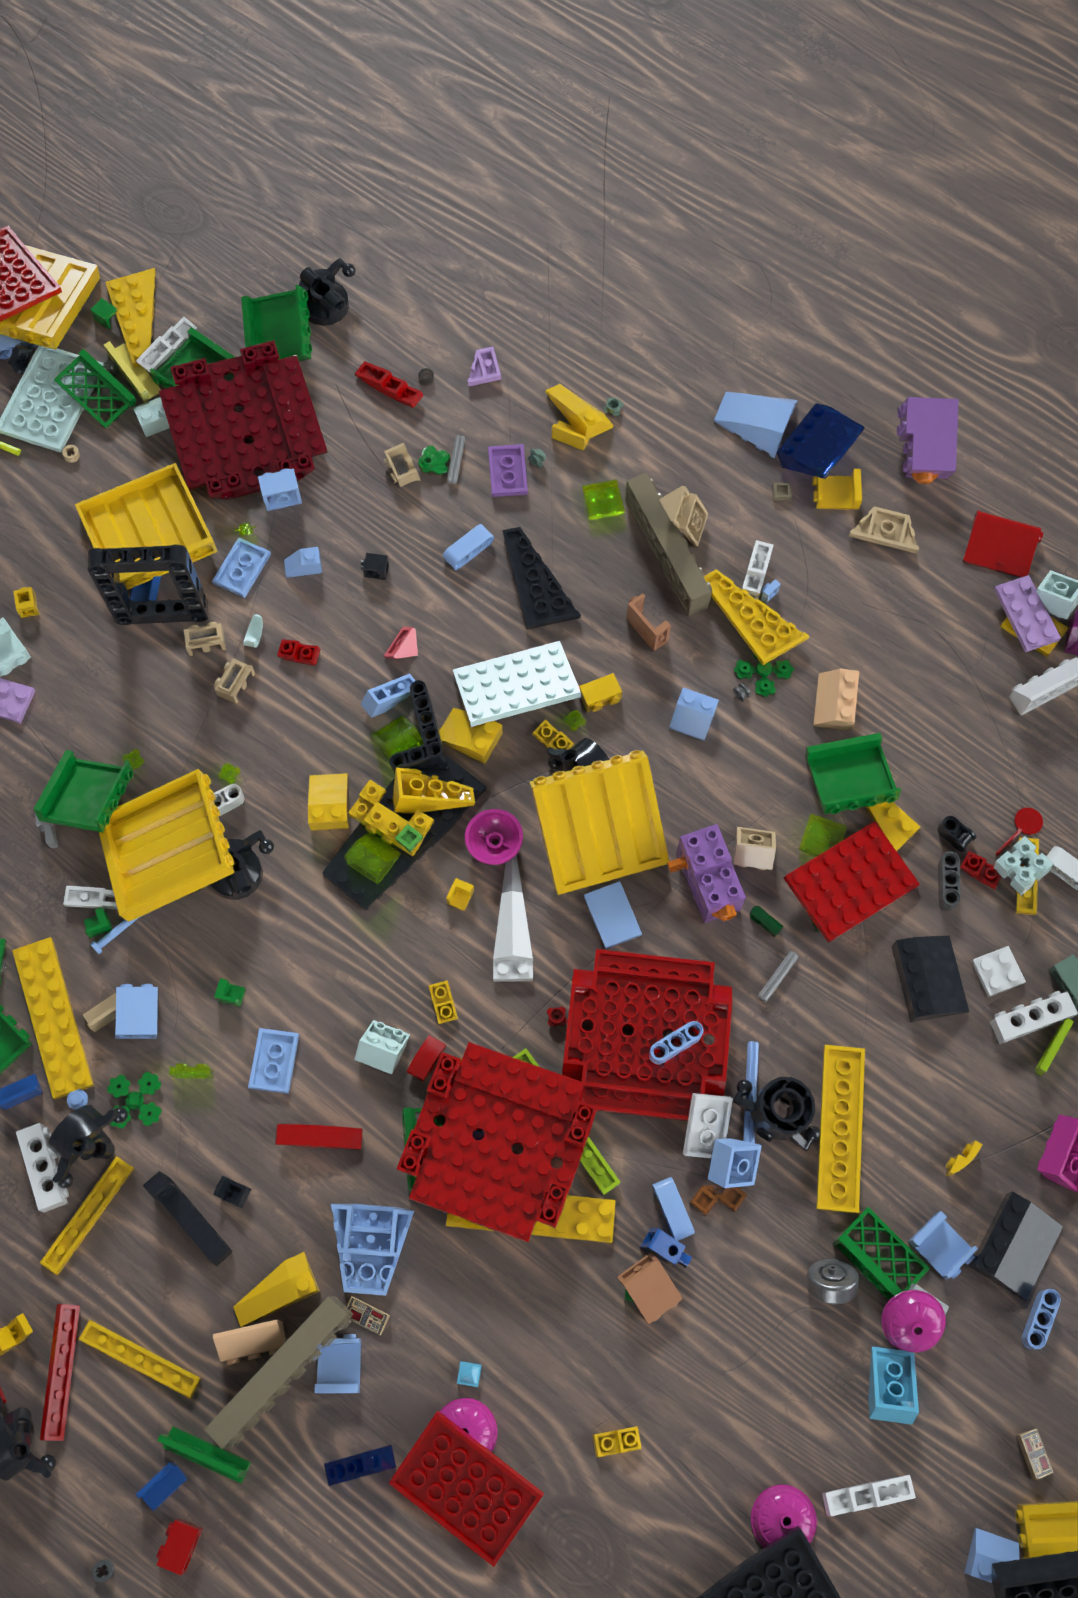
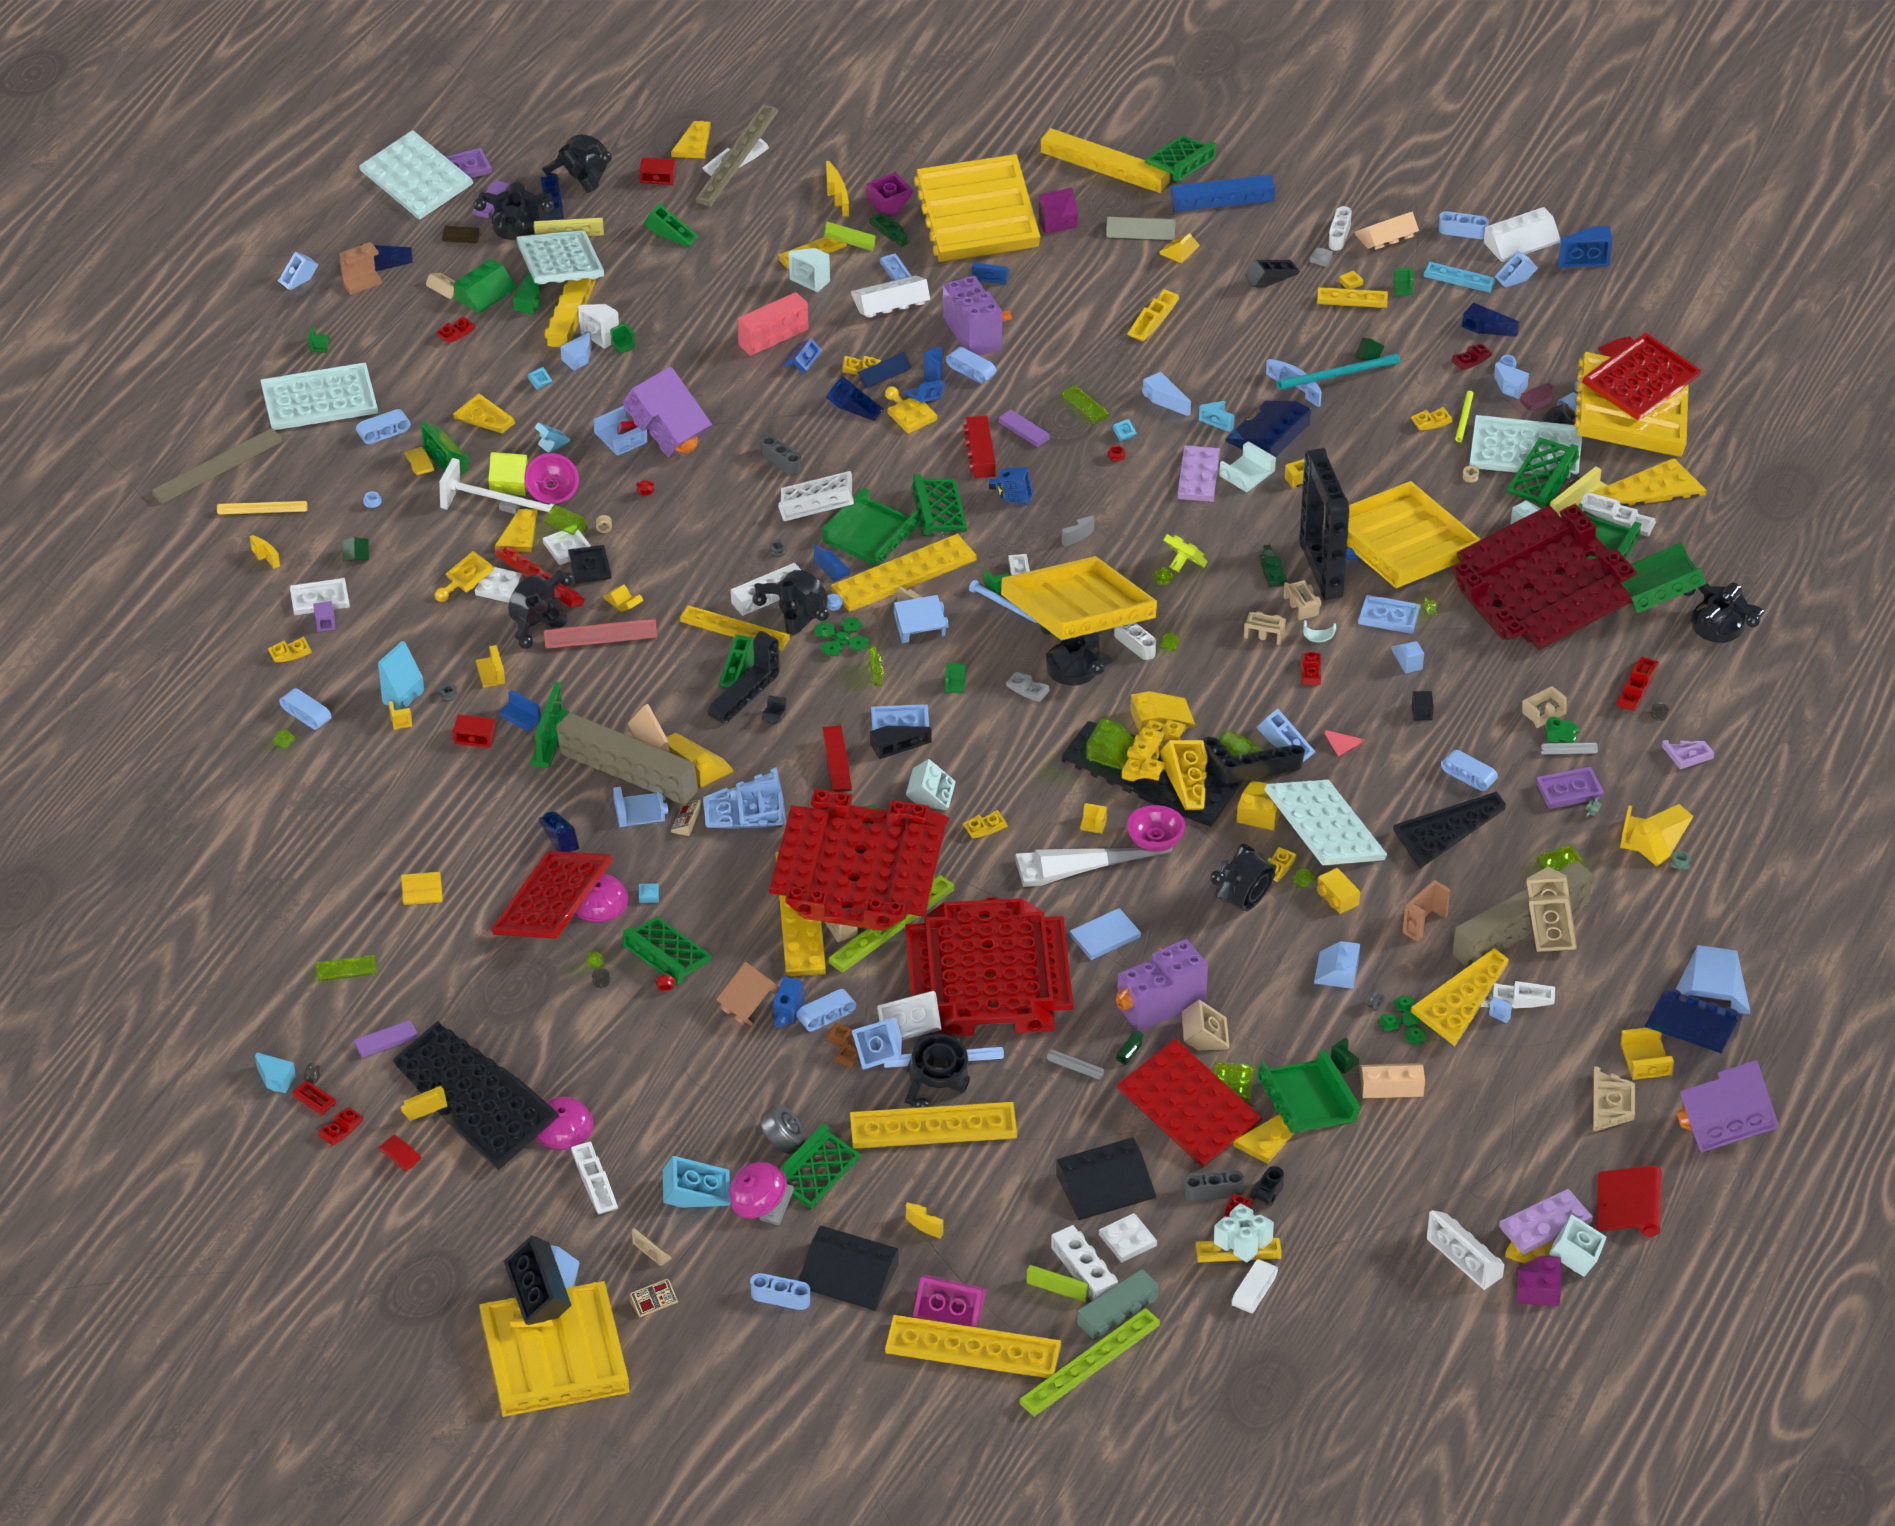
camera: 80 degrees right, 25 degrees down
green panel [33,750,133,832] -> none
yellow tile [78,1320,202,1399] -> none
green panel [90,298,117,330] -> none
light blue slope [258,469,302,511] -> none
bright green plate [395,824,423,852] -> none
yellow panel [529,750,669,895] -> none
yellow slope [592,1426,642,1458] -> none
light blue beam [649,1021,703,1064] -> none
dark tan tile [772,482,792,502] -> none
light blue panel [908,1211,978,1280] -> none
red piece [996,807,1043,855] -> none
none -> yellow panel [476,645,505,688]
none -> clear neon green plate [585,951,606,969]
none -> clear smoke bush [592,968,610,988]
none -> green fence [622,916,713,986]
none -> tan slope [632,1228,672,1266]
none -> red plate [655,974,675,991]
none -> green slope [718,635,754,689]
none -> black slope [870,726,932,759]
none -> light grey slope [1006,672,1050,702]
none -> neon yellow plate [1163,534,1208,573]
none -> dark green hinge [1260,545,1287,588]
none -> dark green panel [1331,1037,1359,1074]

